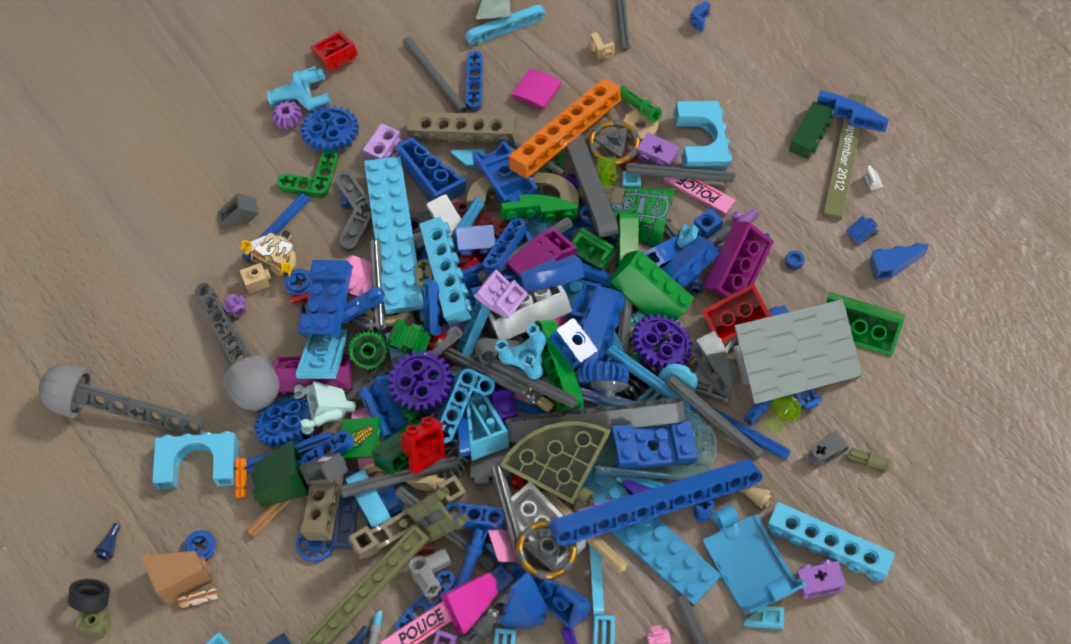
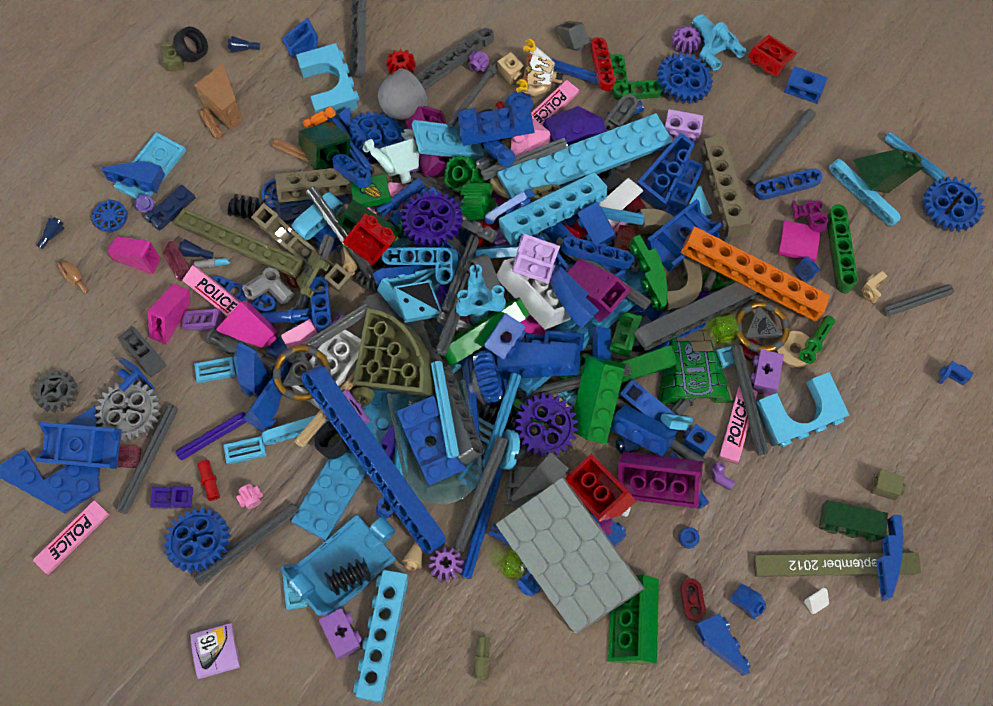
camera: 70 degrees right, 5 degrees up
blue gear [183,530,217,561] -> none
dark grey slope [299,453,348,484] -> none
dark grey piece [809,431,849,466] -> none
none -> black piece [228,194,268,220]
none -> blue slope [282,18,318,58]
none -> black tyre [315,421,349,459]
none -> black piece [324,557,371,596]
none -> blue slope [339,108,352,133]
none -> red gear [386,48,416,74]
none -> medium azure tile [393,281,442,323]
none -> medium lavender gear [428,547,463,582]
none -> medium azure axle [431,361,459,458]
none -> dark grey bar [447,58,500,128]
none -> bright pink tile [531,80,579,125]
none -> dark purple wedge [543,106,607,146]
none -> red beam [590,37,615,91]
none -> blue slope [665,159,704,217]
none -> dark red plate [680,579,706,622]
none -> blue brick [784,66,828,104]
none -> magenta piece [791,200,828,232]
none -> blue tile [794,256,821,283]
none -> green beam [827,204,858,294]
none -> olive brick [871,470,906,500]

